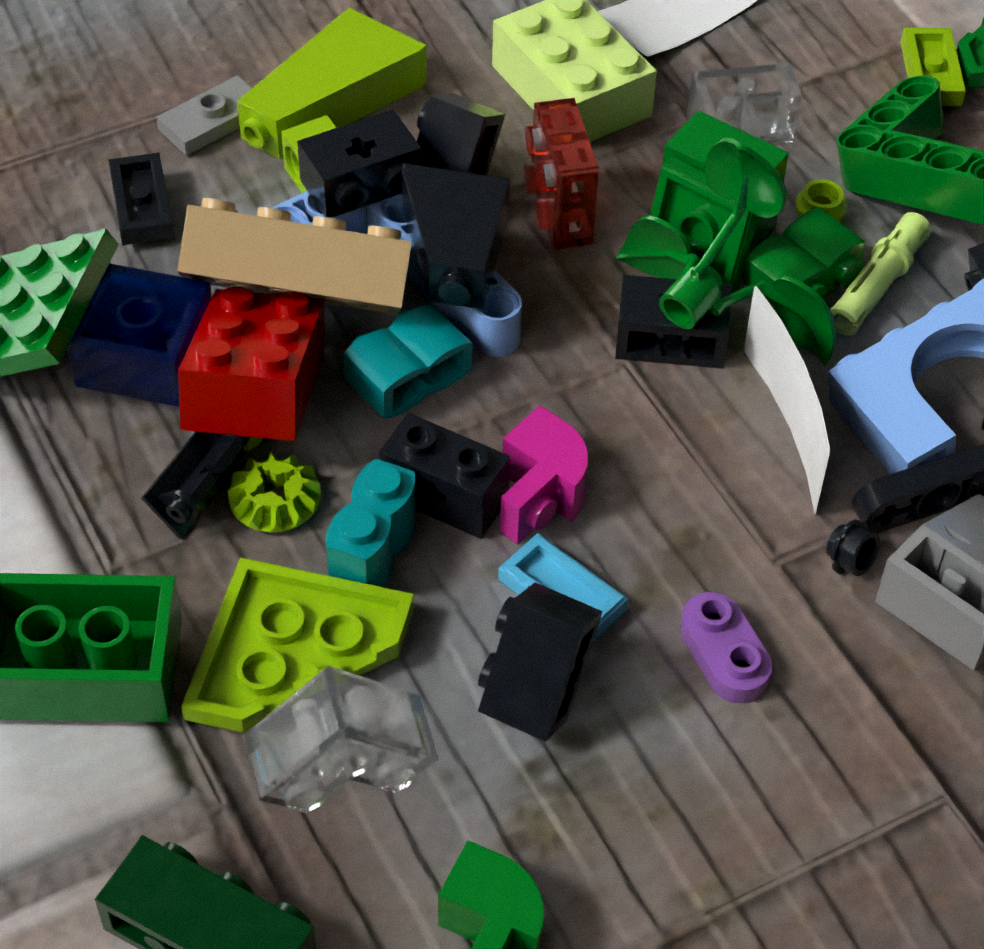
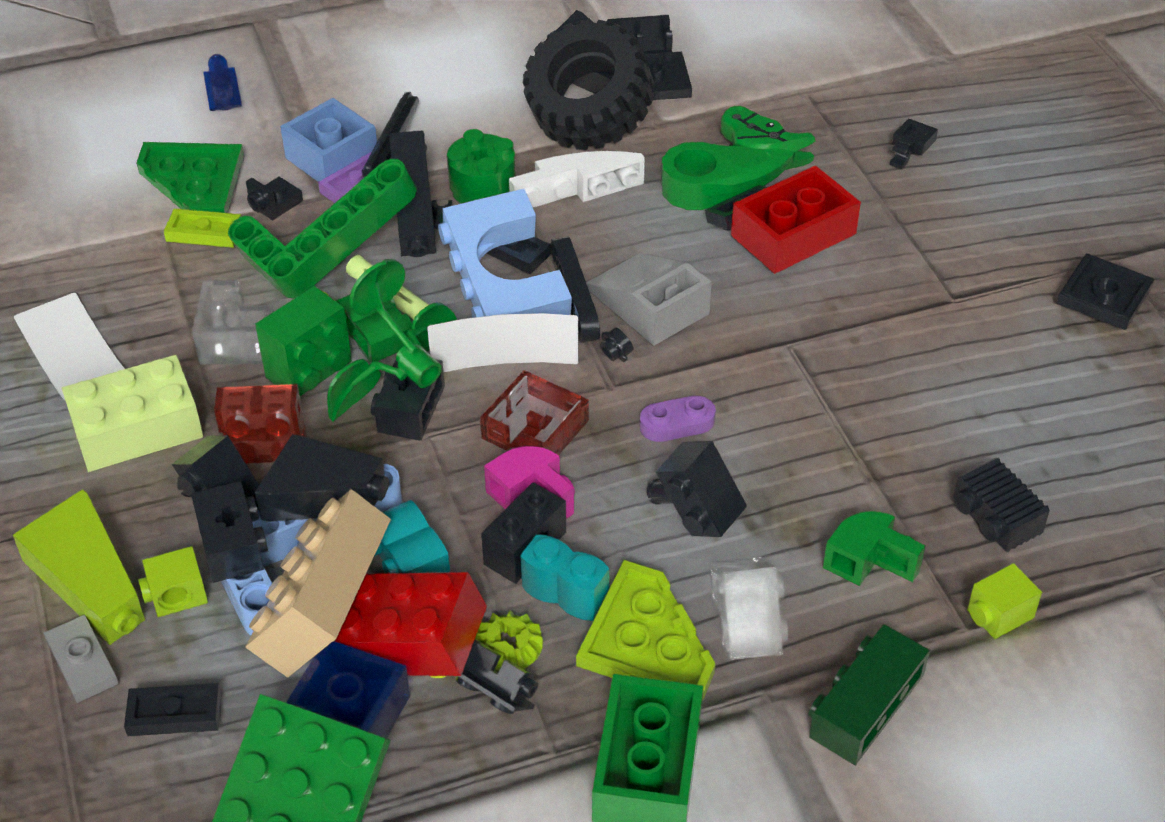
camera: 80 degrees left, 5 degrees down
medium azure tile [498,533,628,642] -> none
green tile [650,157,759,294] -> none
none -> clear red piece [480,370,589,456]

